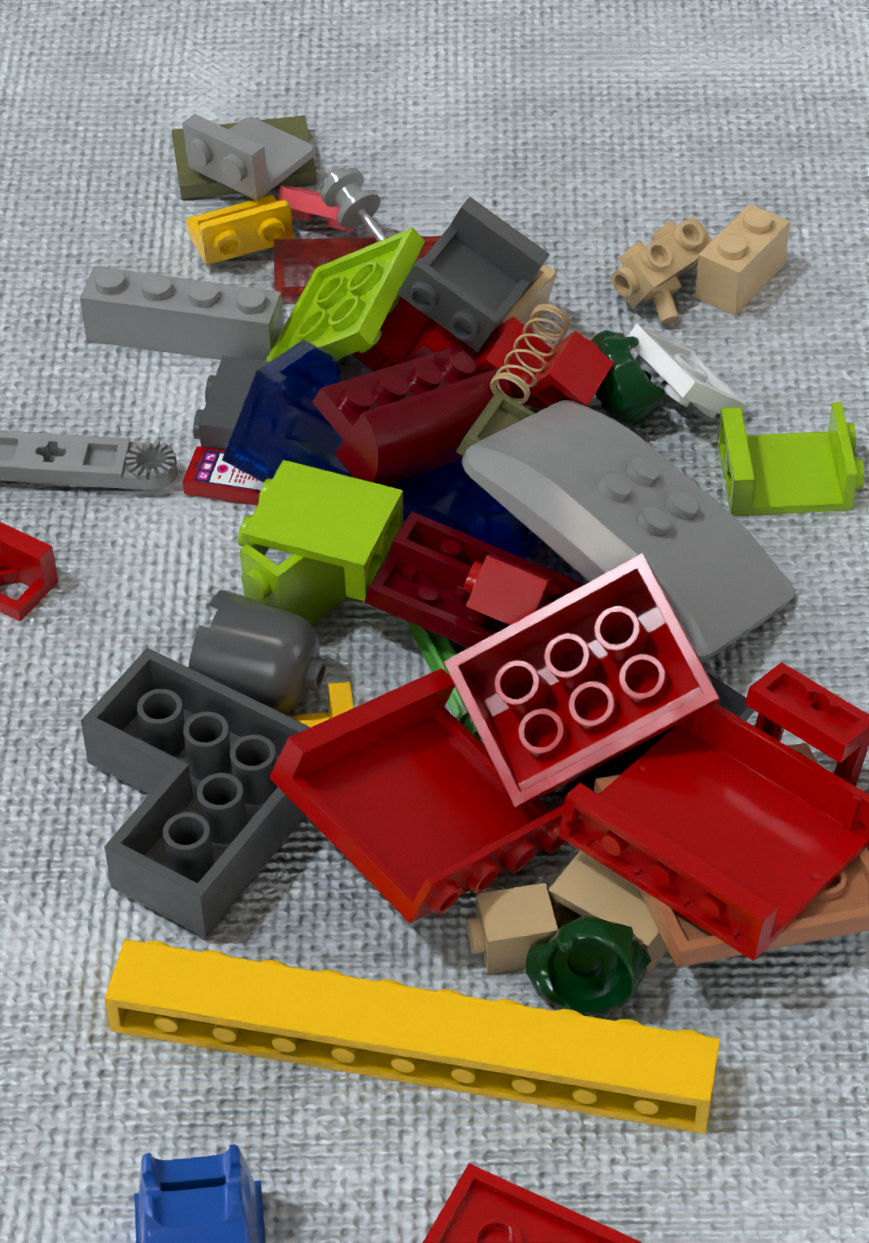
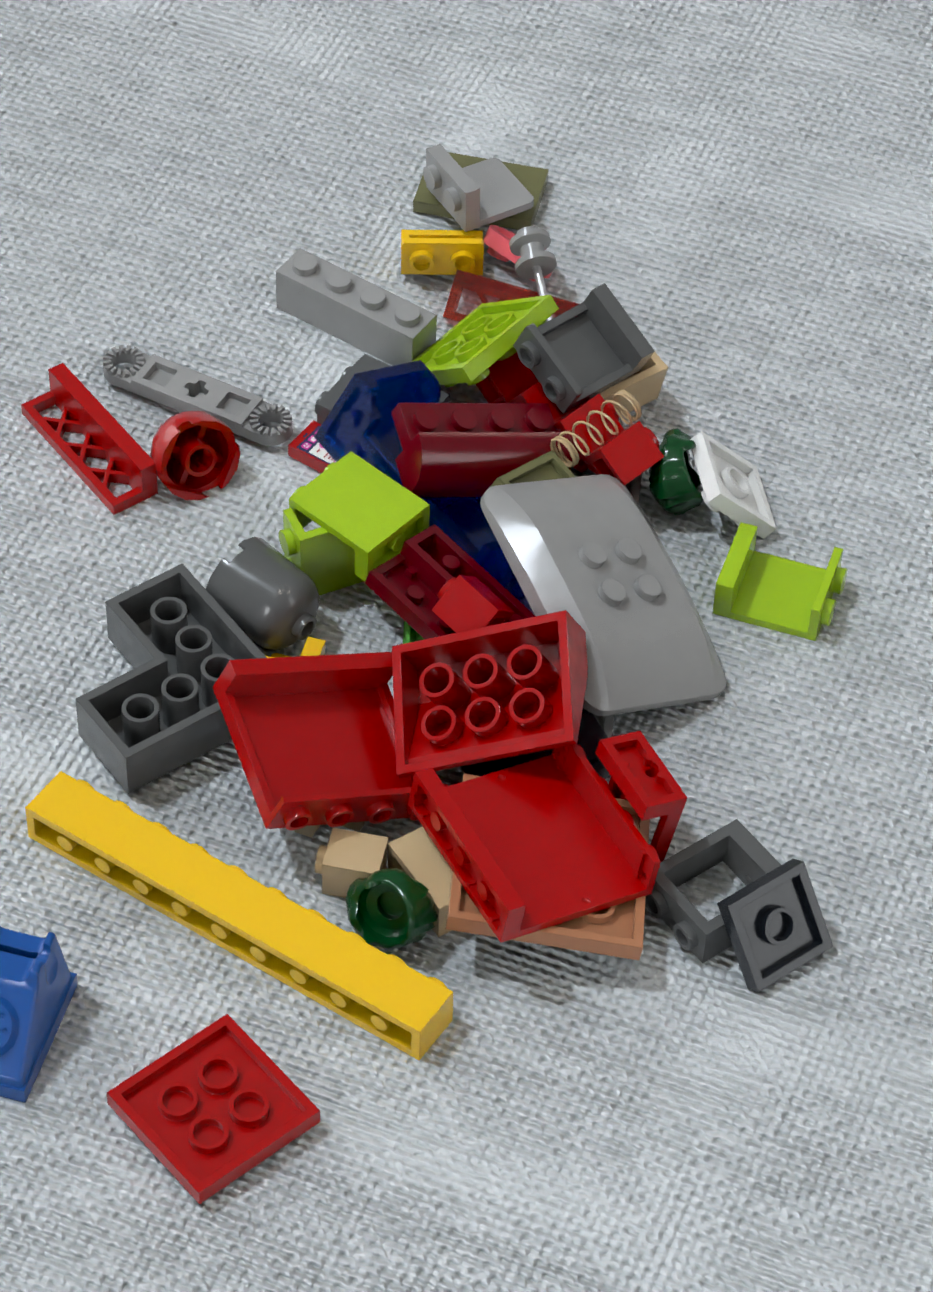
camera: 20 degrees right, 0 degrees up
tan brick [610,216,712,325] -> none
tan brick [695,203,790,316] -> none
none -> red cylinder [150,411,241,500]

